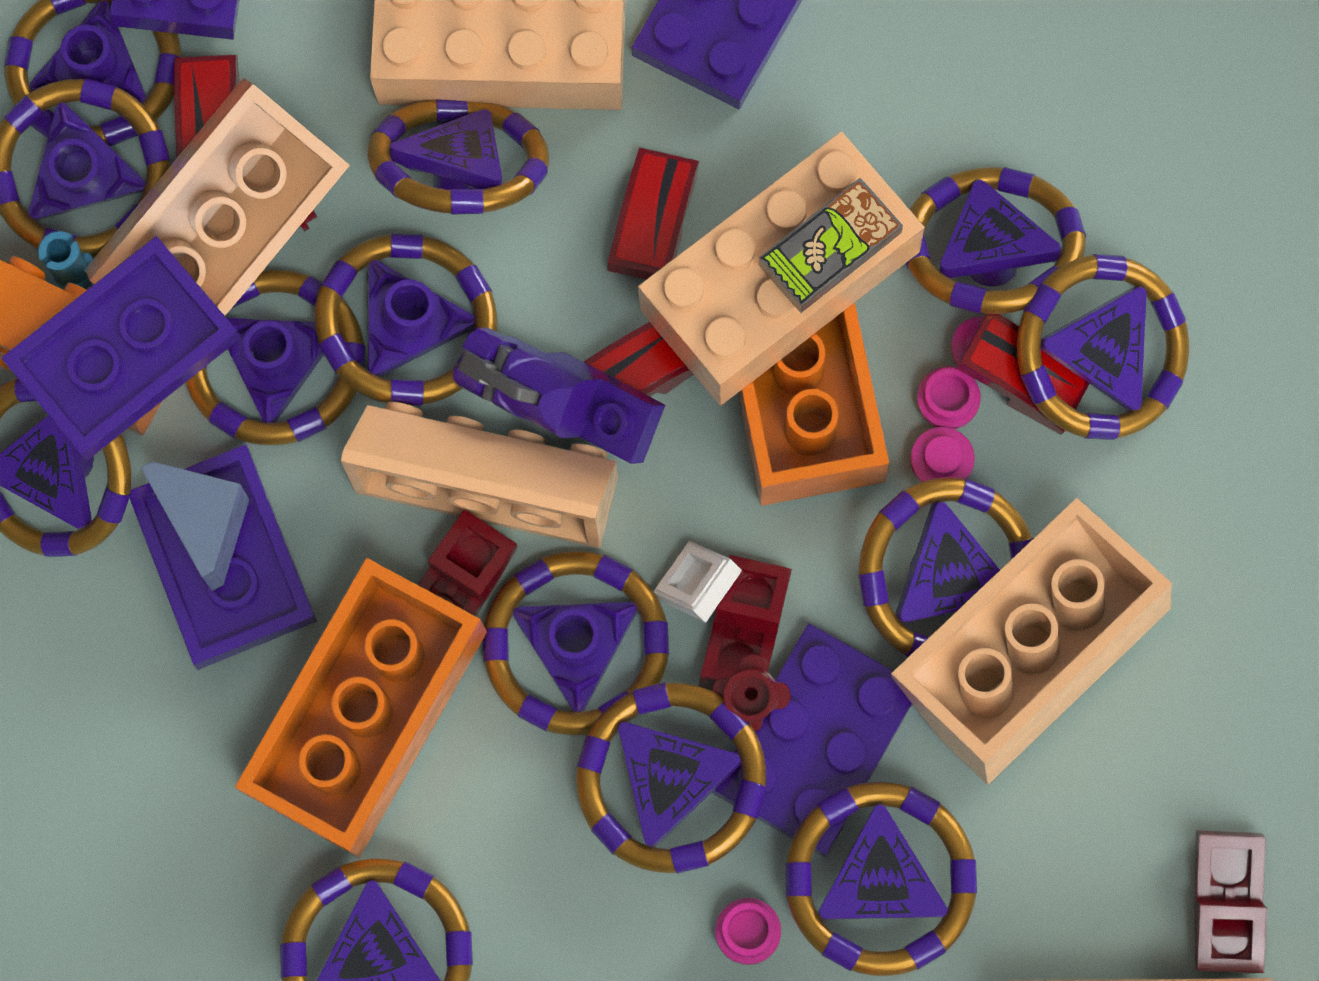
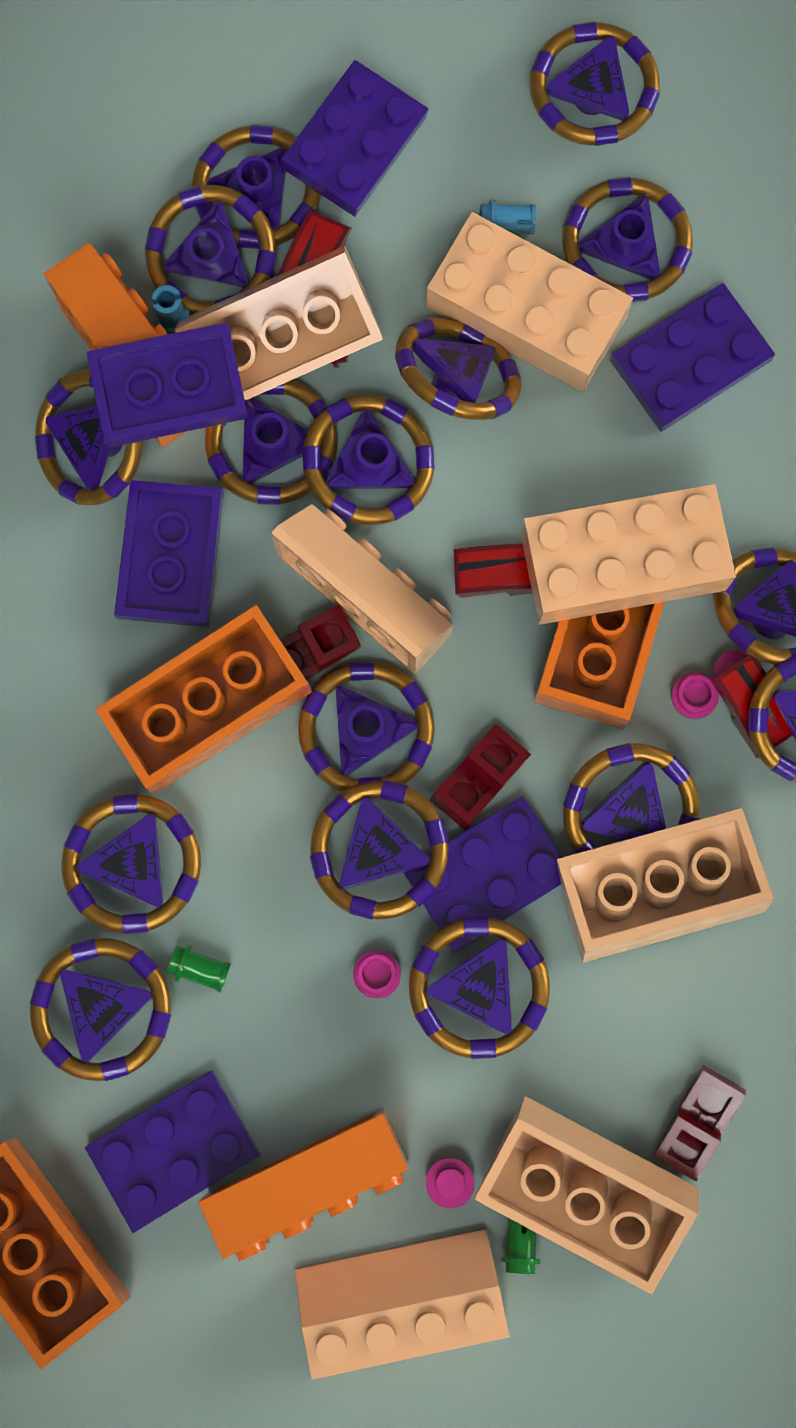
camera: 25 degrees right, 5 degrees up
sand blue slope [141,462,249,591] -> none
dark purple plate [453,328,665,464] -> none
slope [607,147,699,280] -> none
white tile [654,541,742,623] -> none
dark red plate [712,654,791,732] -> none
tile [758,177,903,313] -> none
dark pink plate [910,427,975,482] -> none

